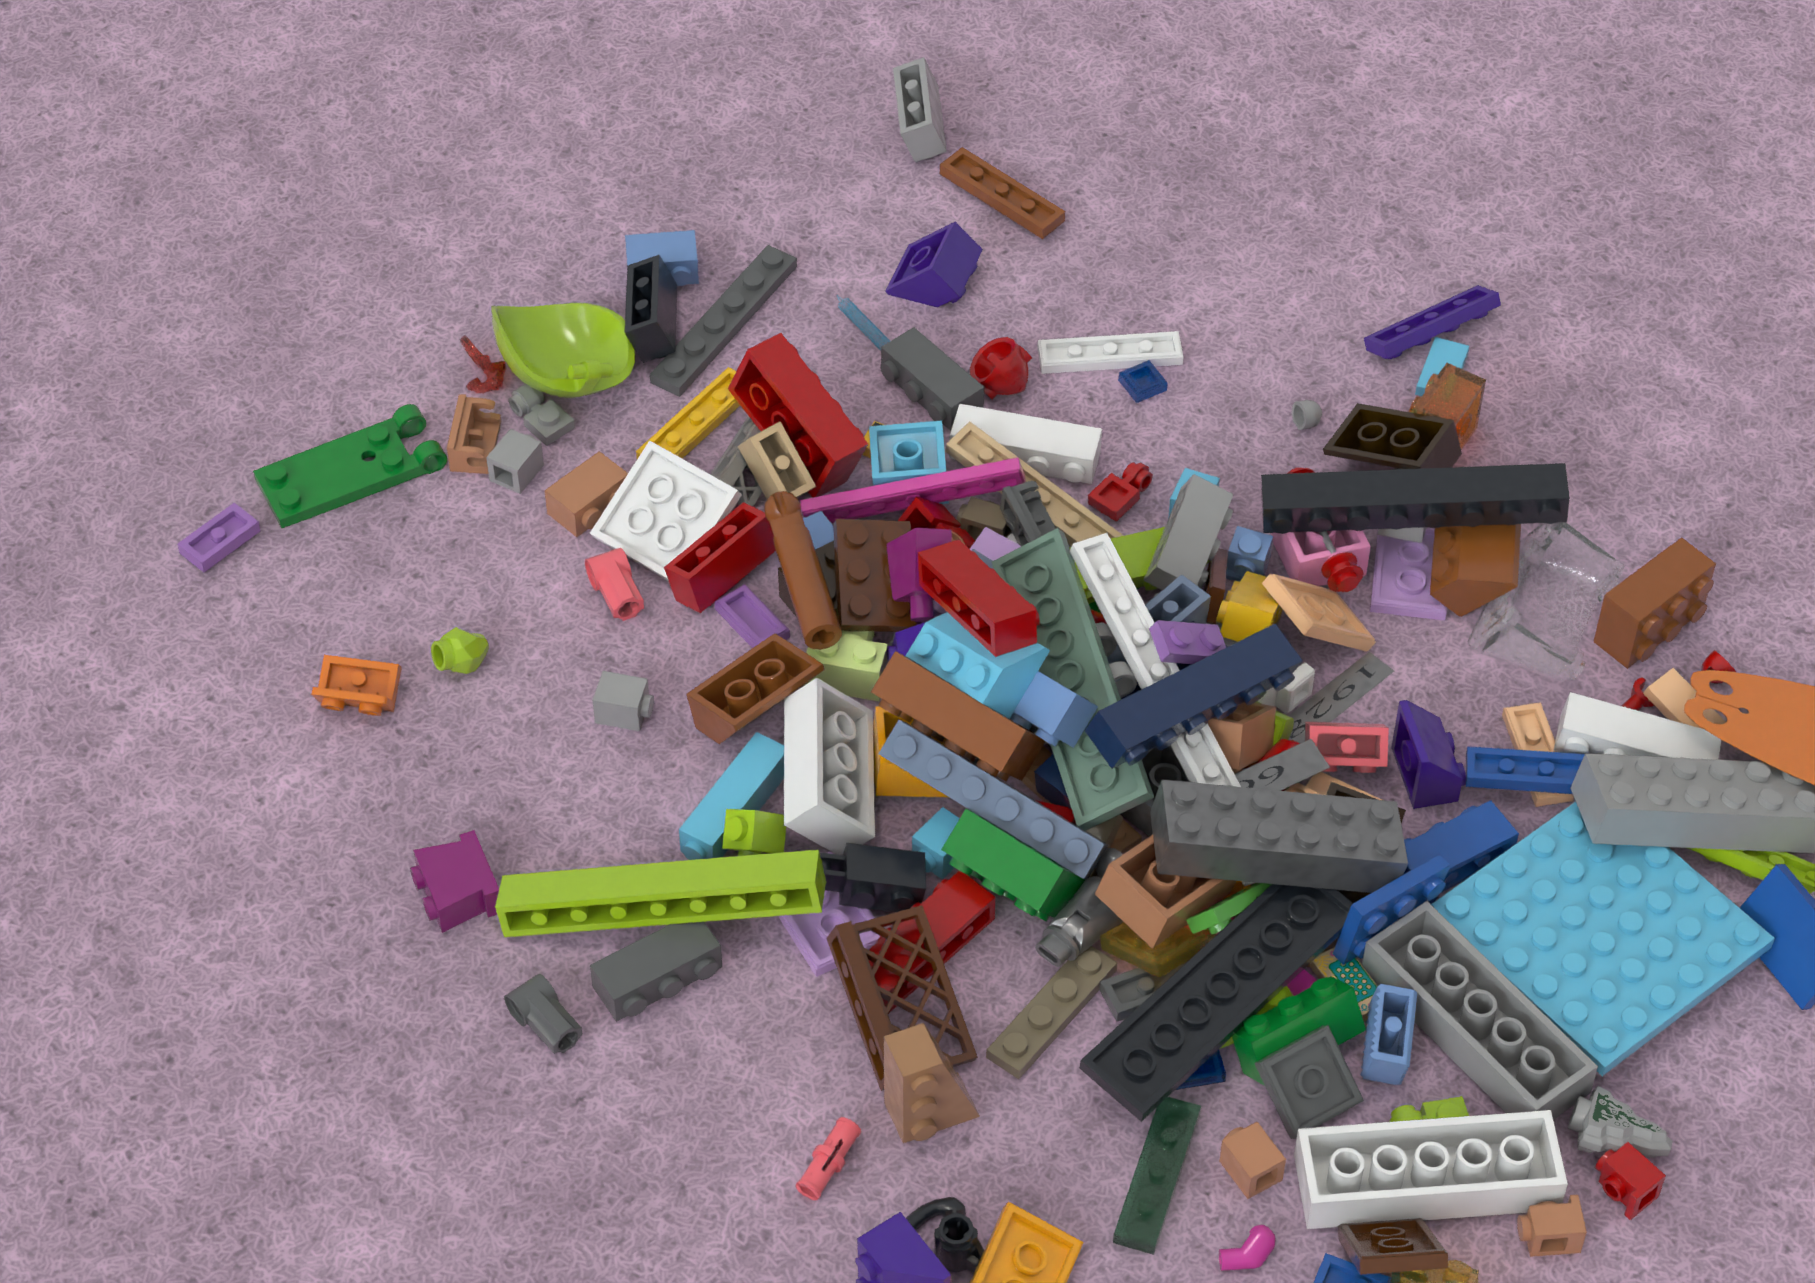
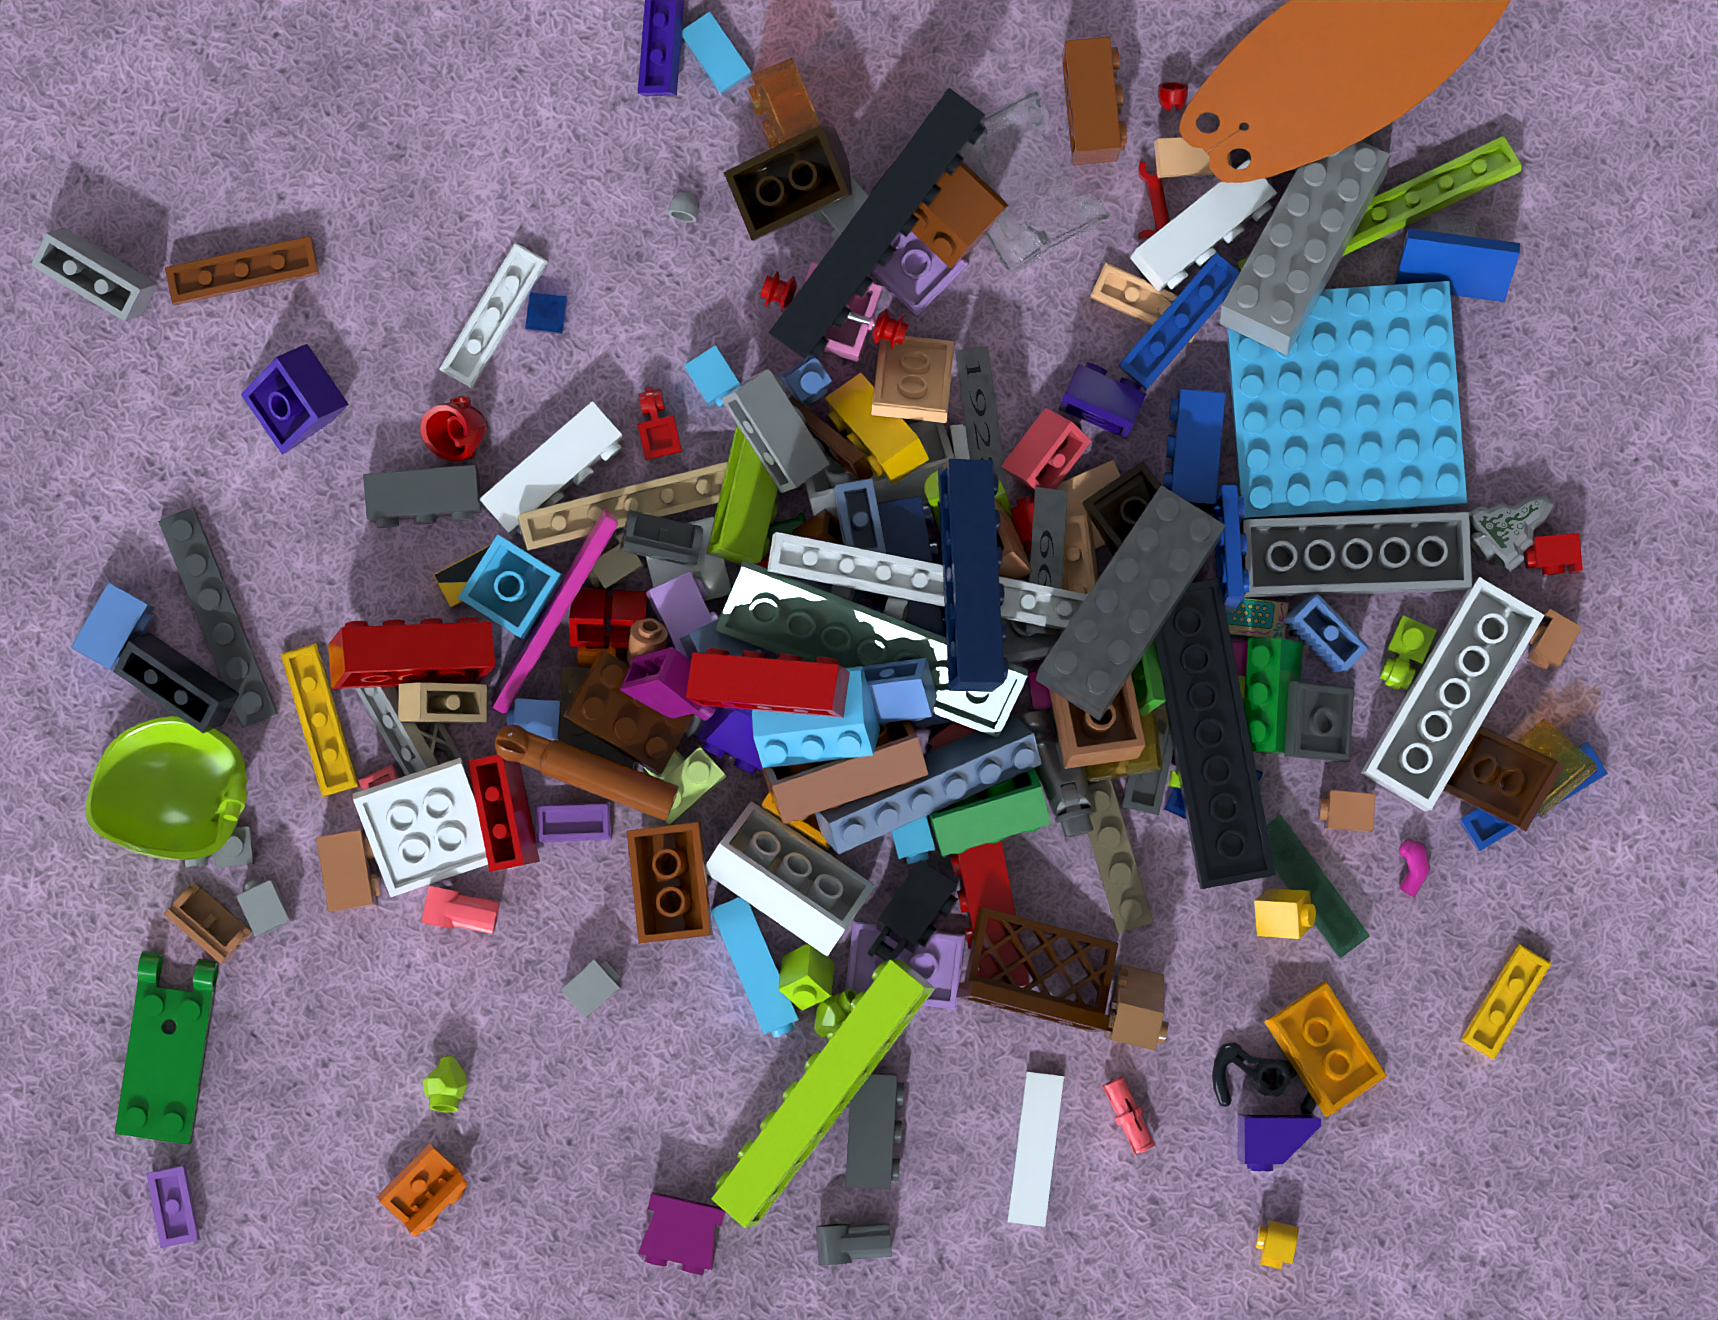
camera: 55 degrees left, 35 degrees up
clear red piece [460,335,507,394] -> none
medium azure piece [837,295,890,351] -> none
medium lavender plate [1149,620,1226,664] -> none
none -> white tile [1007,1071,1064,1227]
none -> yellow brick [1254,888,1316,939]

